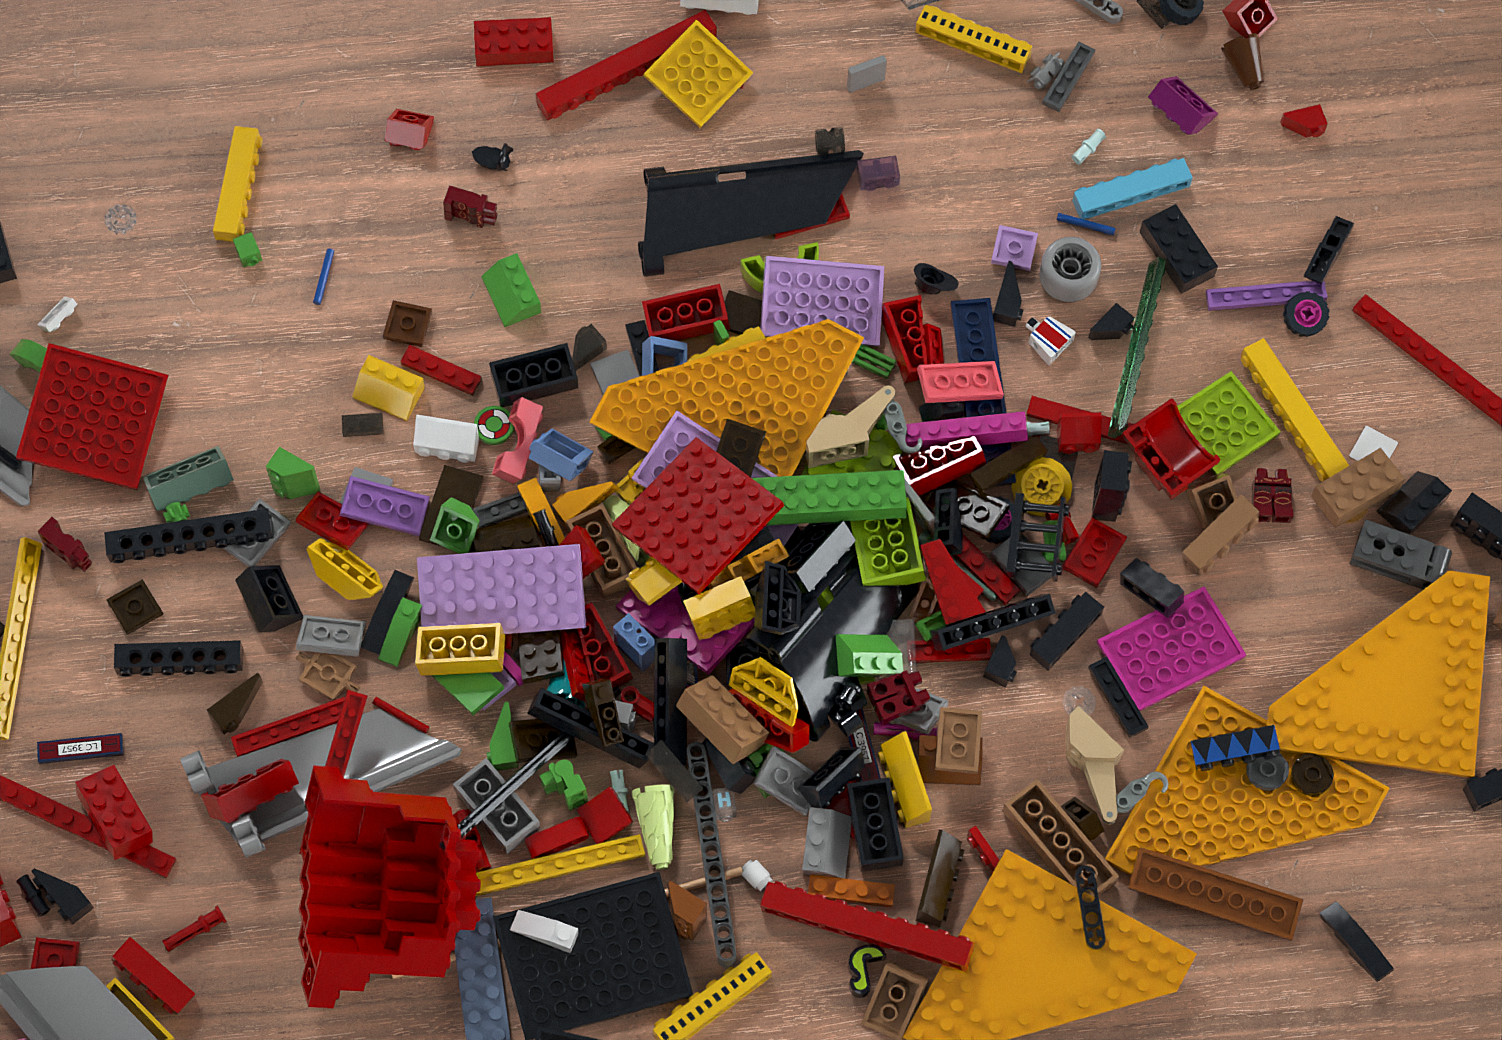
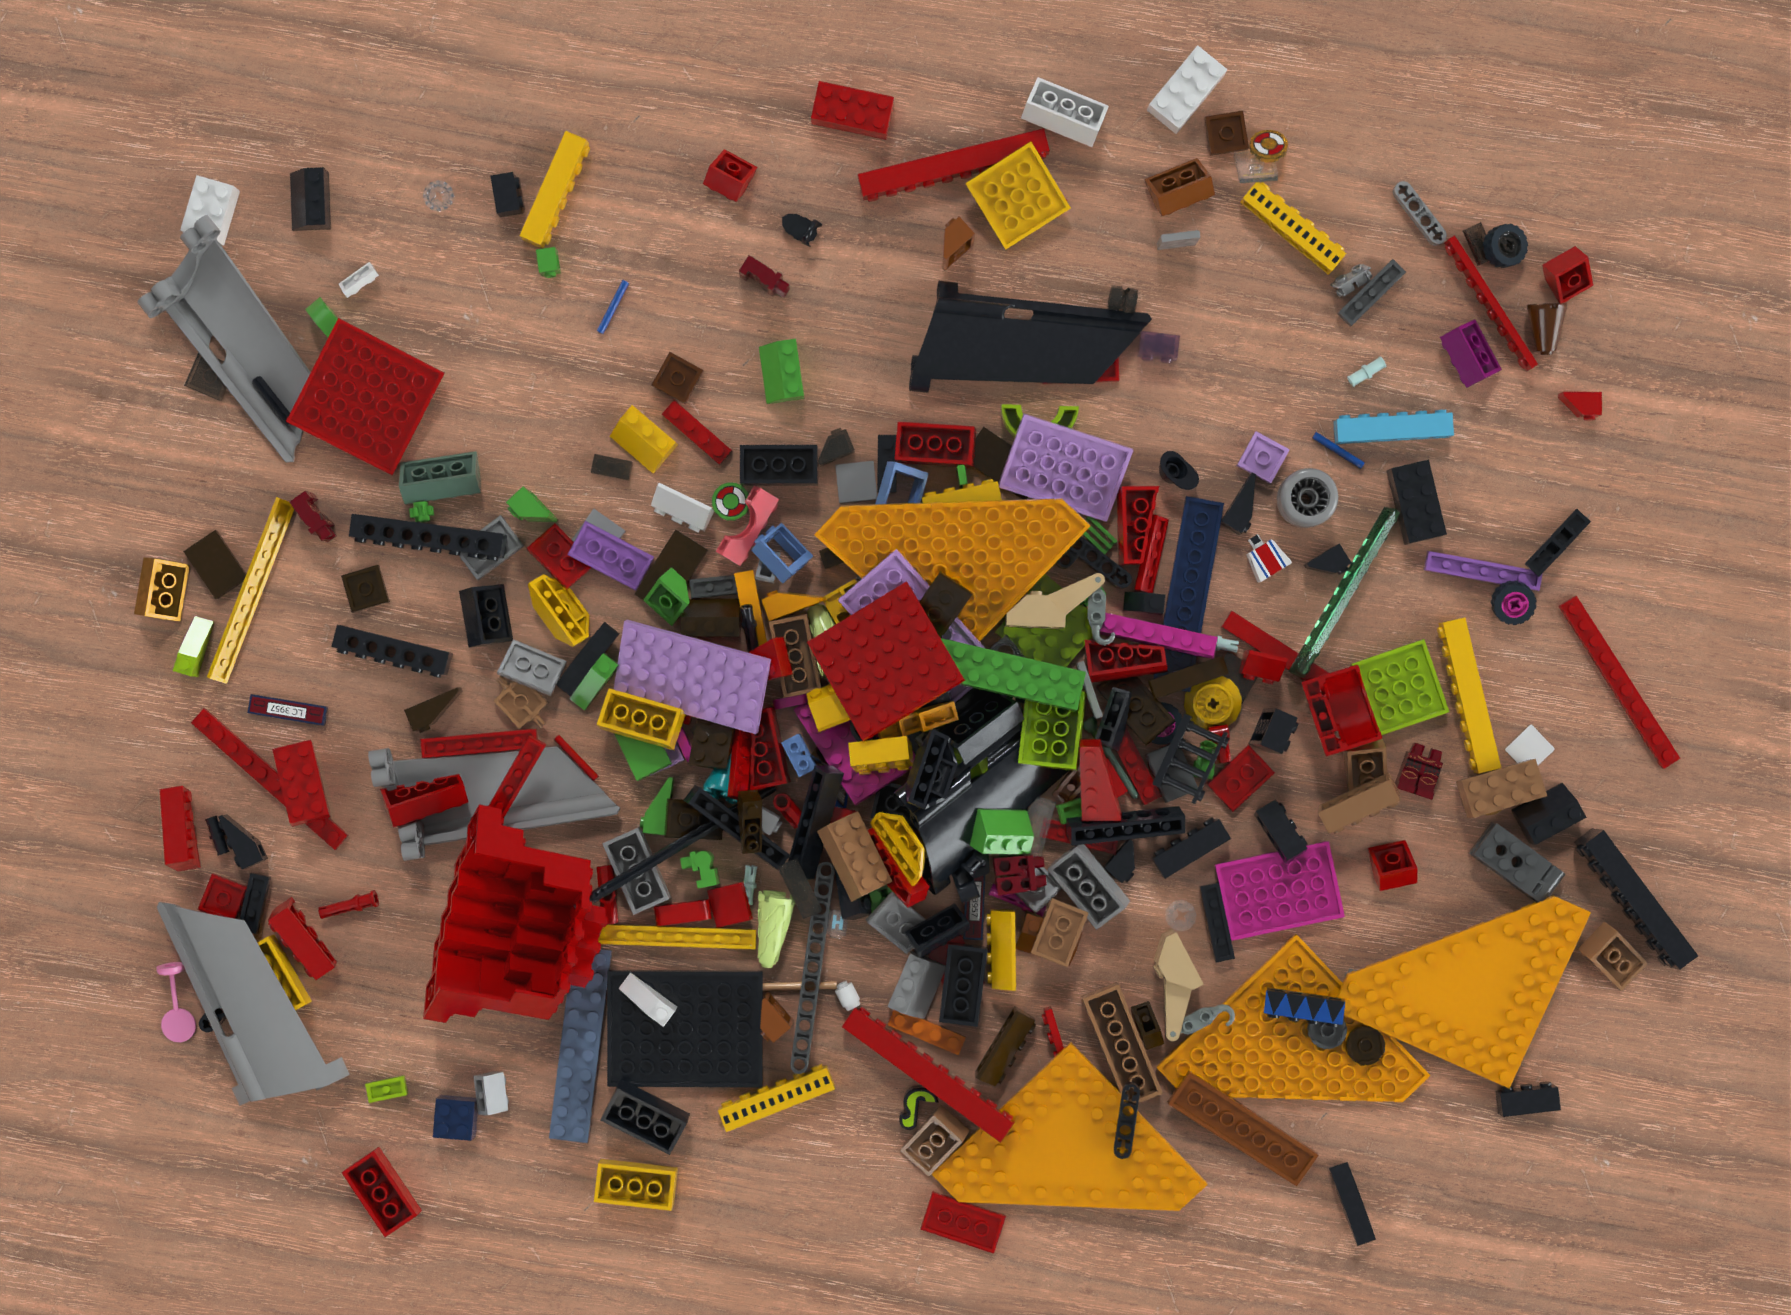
camera: 20 degrees right, 20 degrees up
coral tile [917,361,1004,403] -> none
none -> black plate [240,873,271,934]
none -> black brick [490,172,525,217]
none -> dark pink beam [773,694,808,710]
none -> dark orange slope [942,216,975,271]
none -> light grey brick [1047,844,1130,930]
none -> black beam [1056,537,1132,589]
none -> dark orange slope [1144,158,1215,216]
none -> red slope [1368,840,1418,891]
none -> red plate [1444,235,1539,371]

